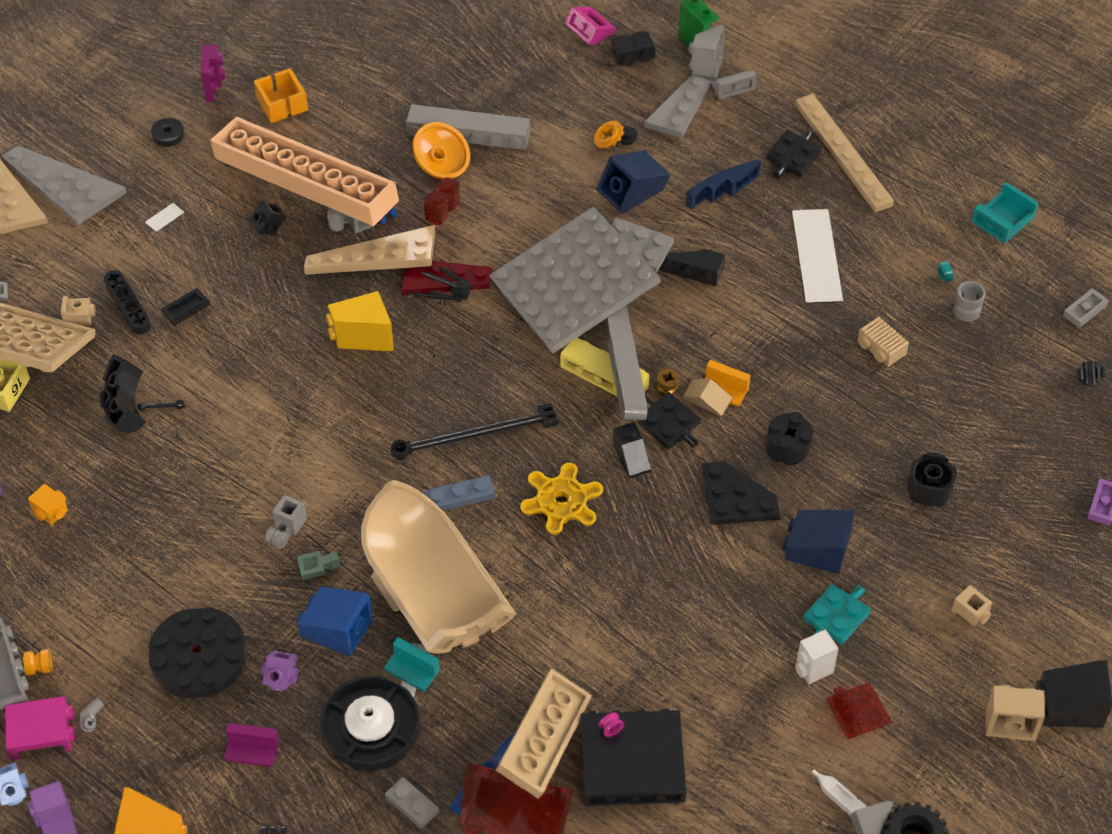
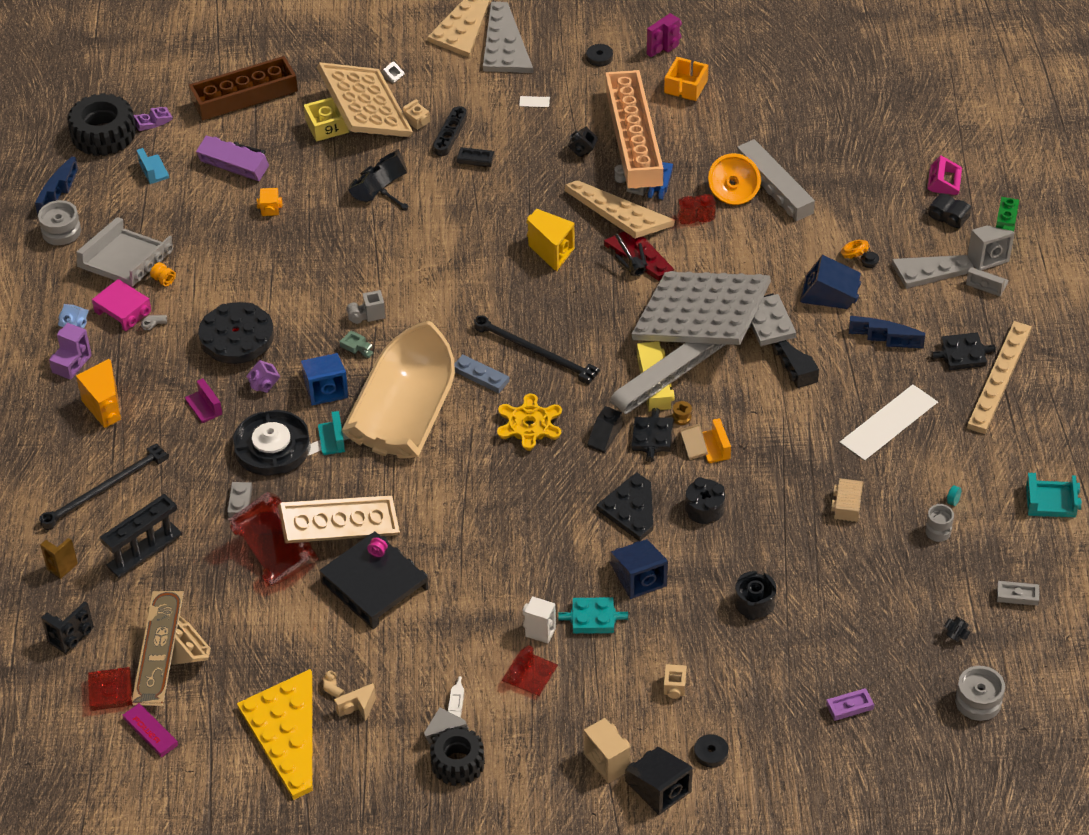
camera: 50 degrees right, 5 degrees down
none -> black piece [694,734,729,768]

